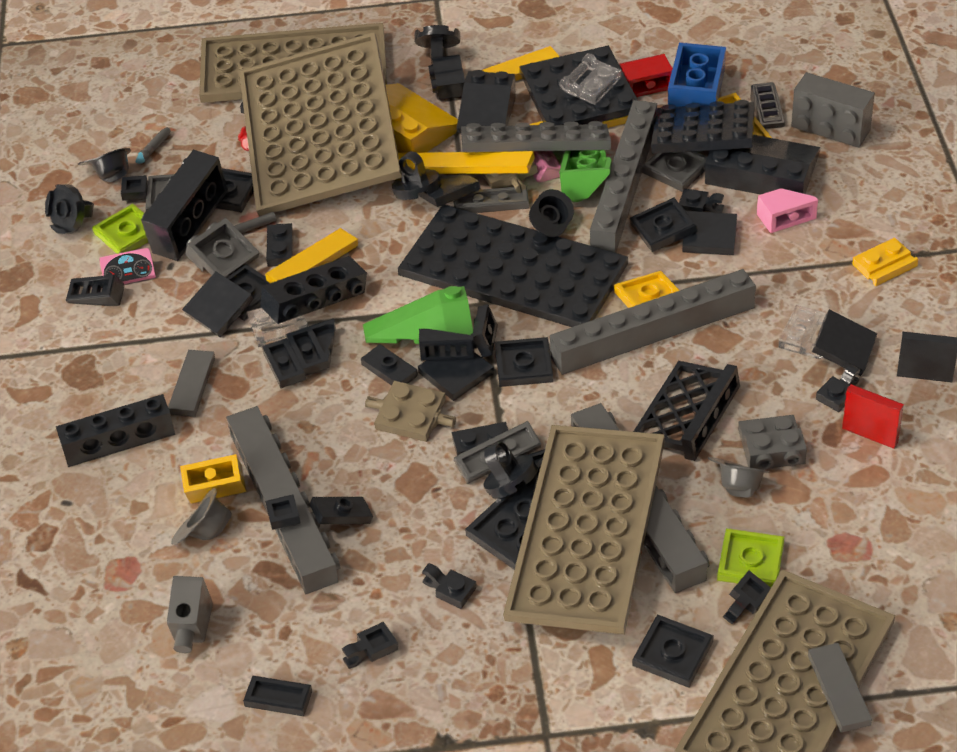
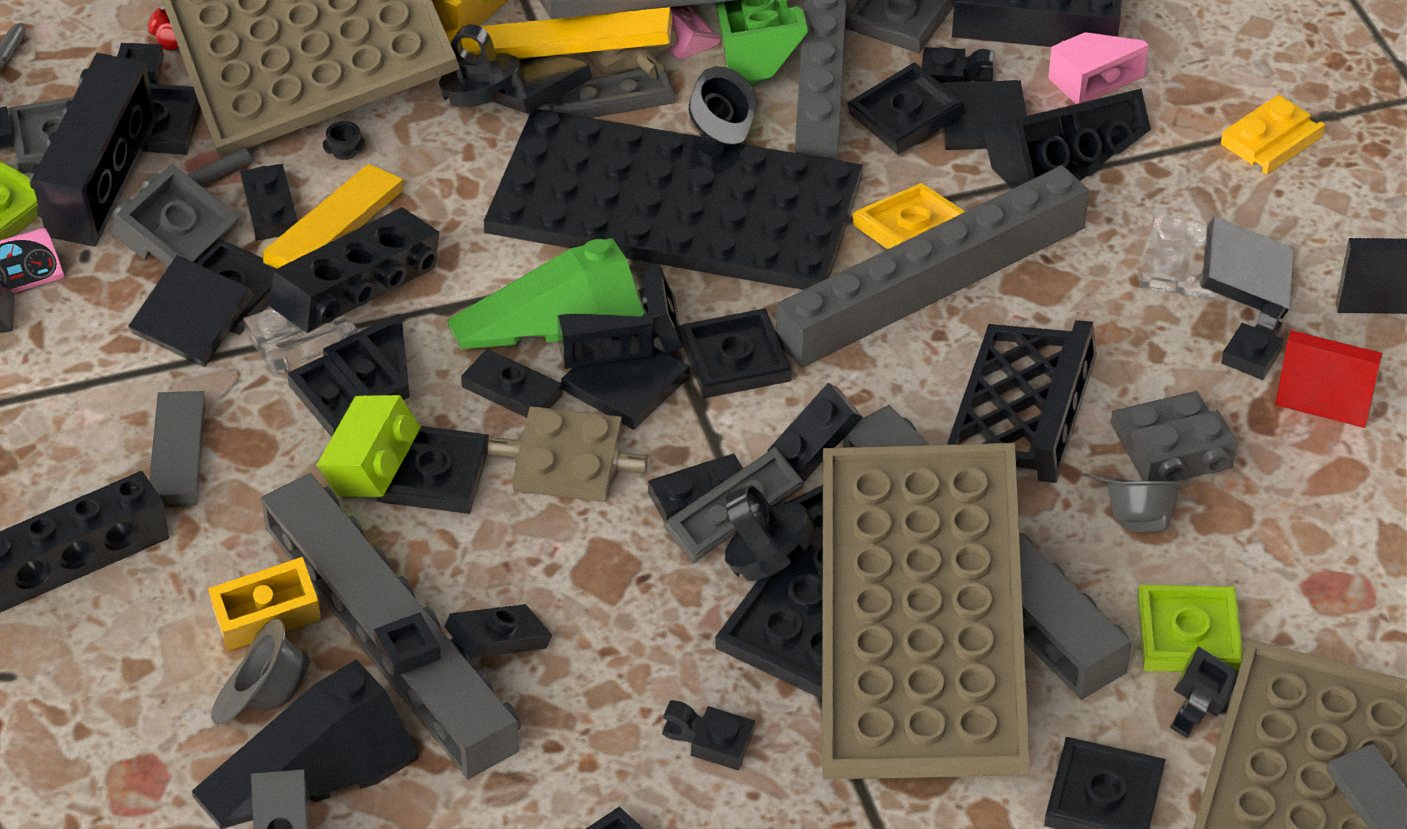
camera: 15 degrees left, 0 degrees up
none -> black plate [117,43,164,84]
none -> black wedge [192,659,418,829]
none -> lime brick [316,395,421,497]
none -> black plate [323,121,365,160]
none -> black tile [377,426,489,514]
none -> black plate [767,383,863,482]
none -> black wedge [982,88,1151,189]

